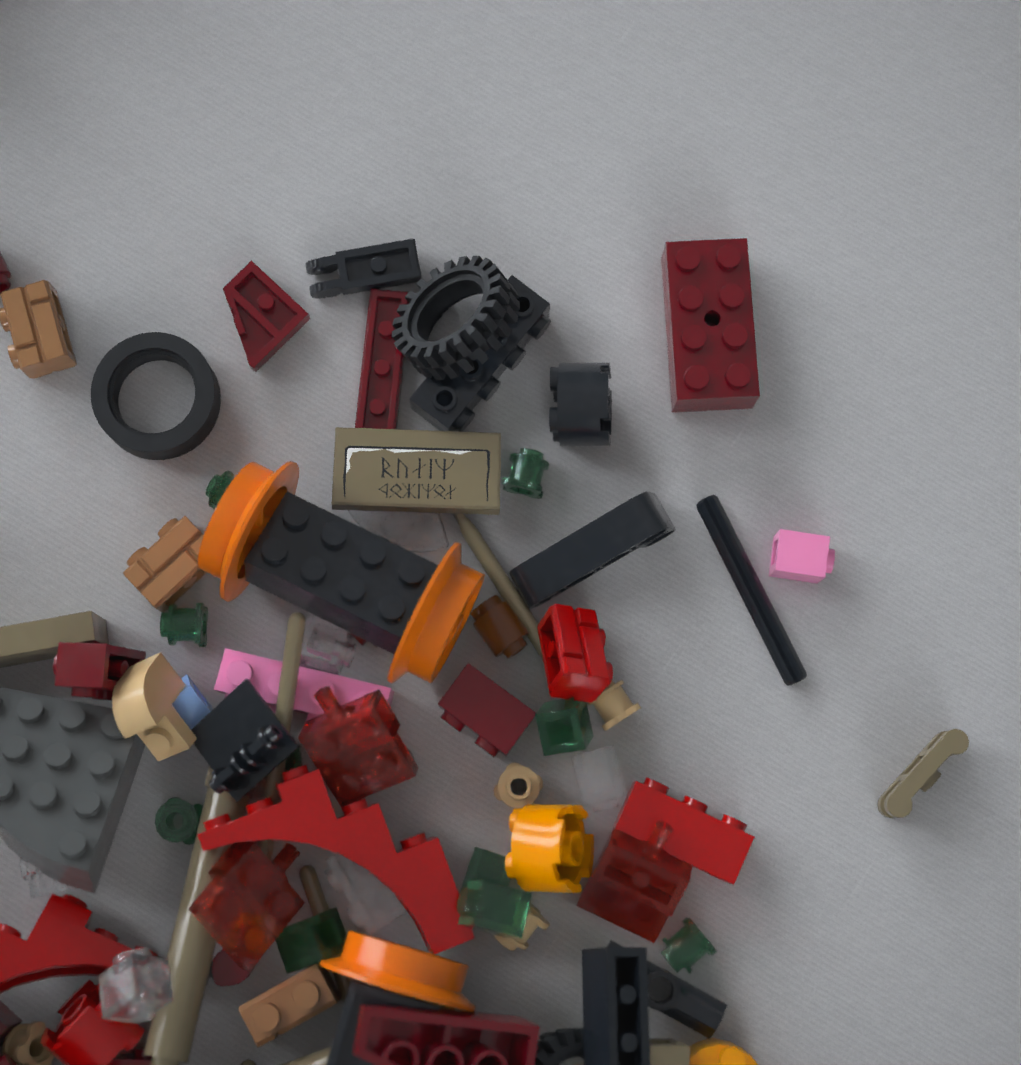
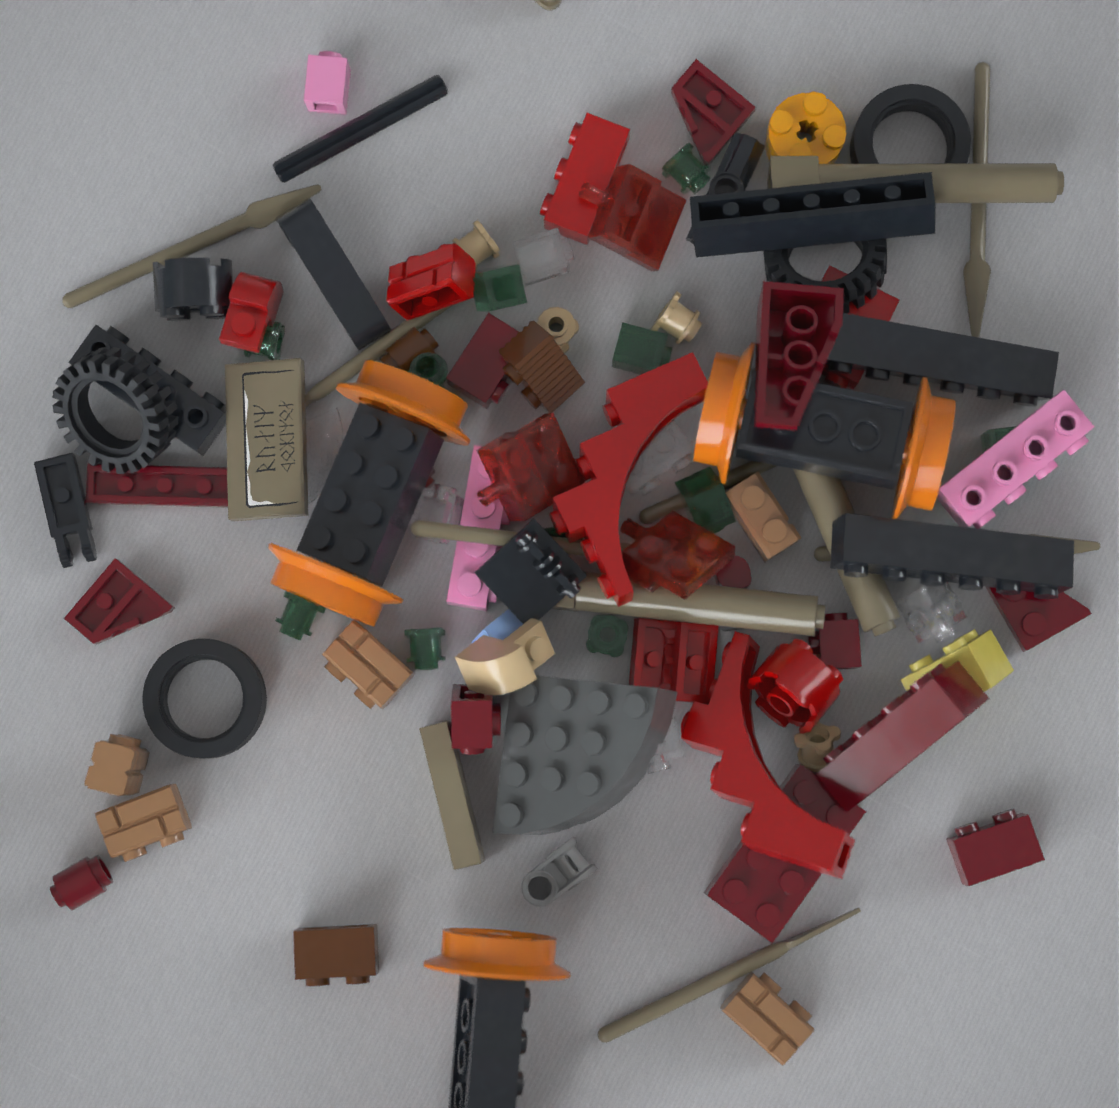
camera: 90 degrees left, 5 degrees up
clear brick [98,947,174,1024] -> none
clear green brick [457,880,532,938] -> none
light orange brick [505,804,594,893] -> none
dark red brick [661,238,760,413] -> none
none -> dark tan piece [62,184,321,308]
none -> medium nougat brick [84,734,150,796]
none -> red brick [219,272,284,353]
none -> clear green cone [409,352,448,389]
none -> reddish brown brick [499,321,585,414]
none -> red slope [629,618,719,704]
none -> dark red wing [671,59,756,167]

